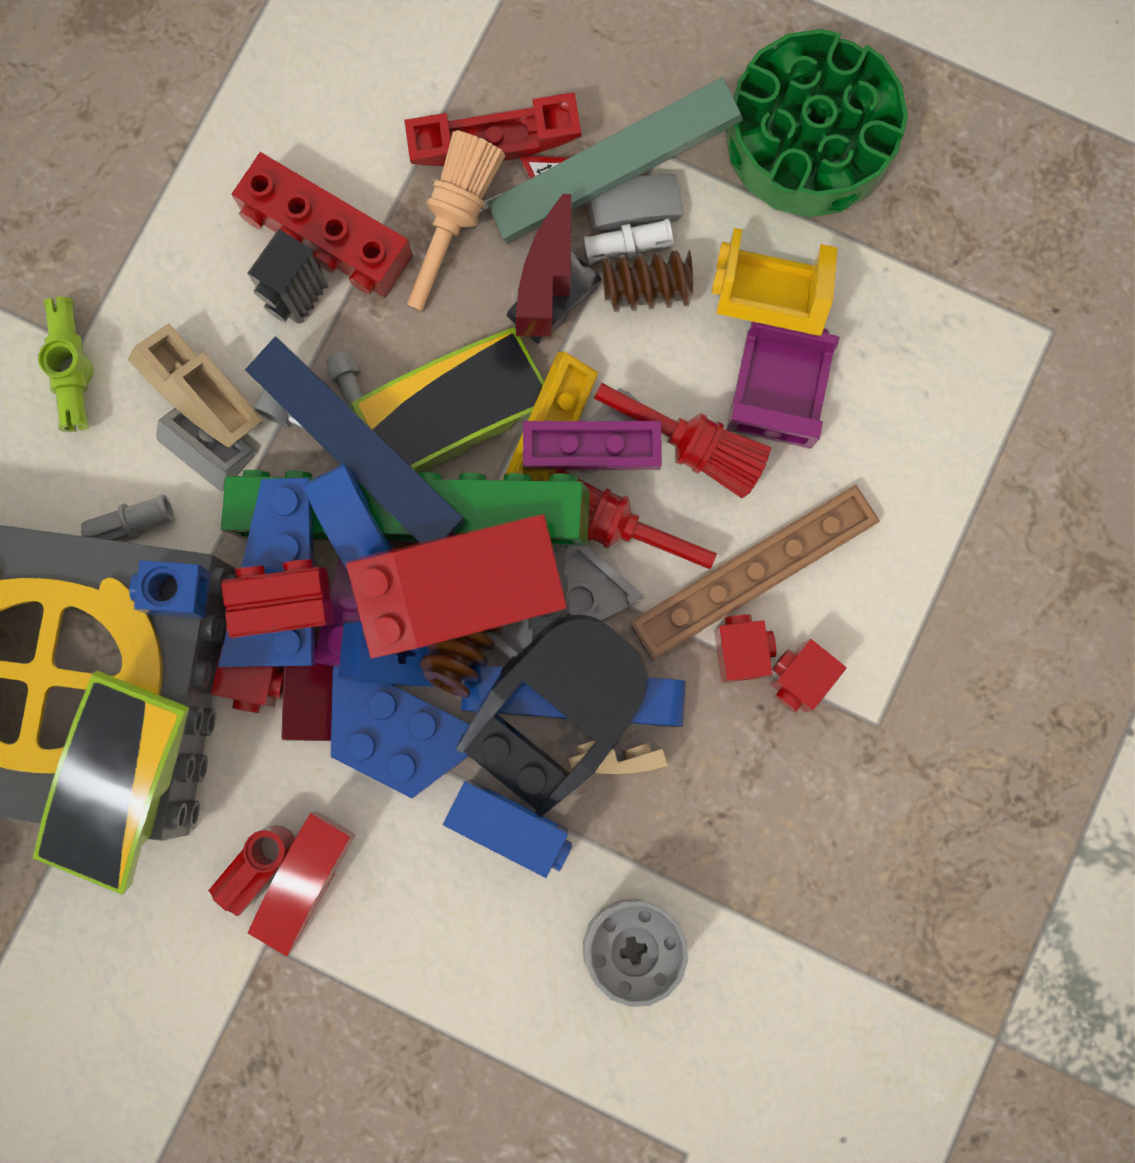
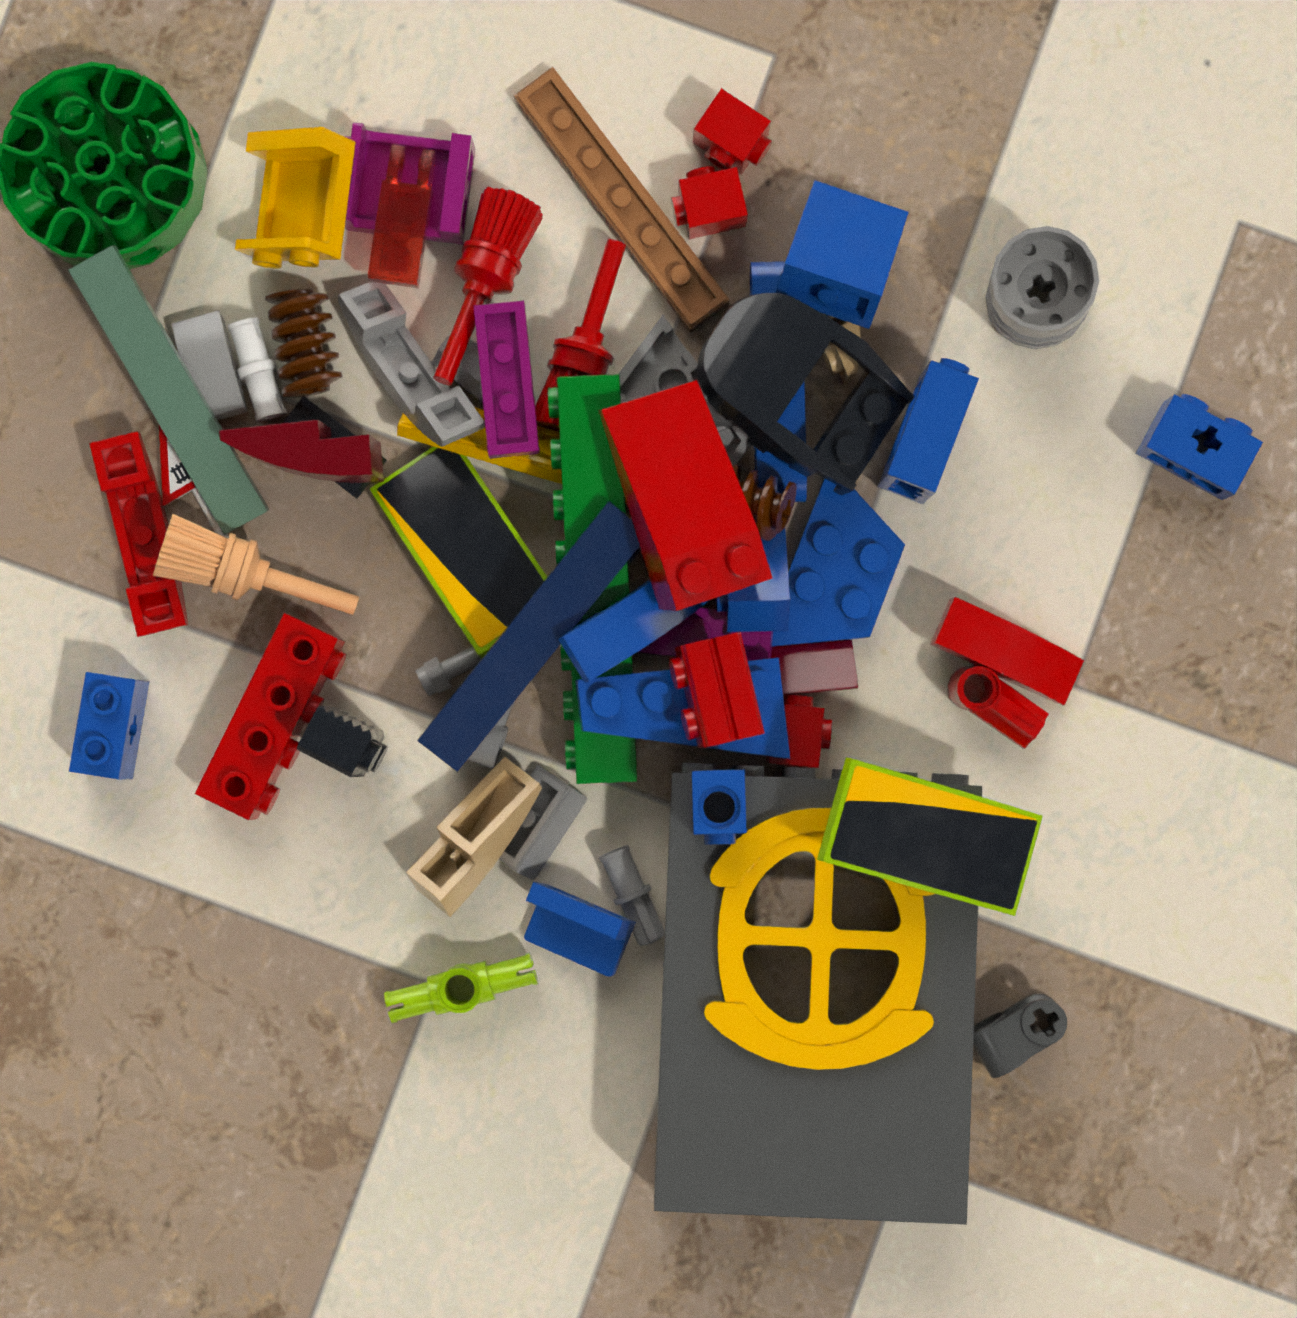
camera: 90 degrees left, 5 degrees up
none -> blue brick [69,672,149,780]
none -> light grey slope [338,278,485,447]
none -> clear red hinge [368,145,435,289]
none -> blue panel [524,882,636,977]
none -> blue panel [775,180,909,329]
none -> blue brick [1135,394,1263,500]

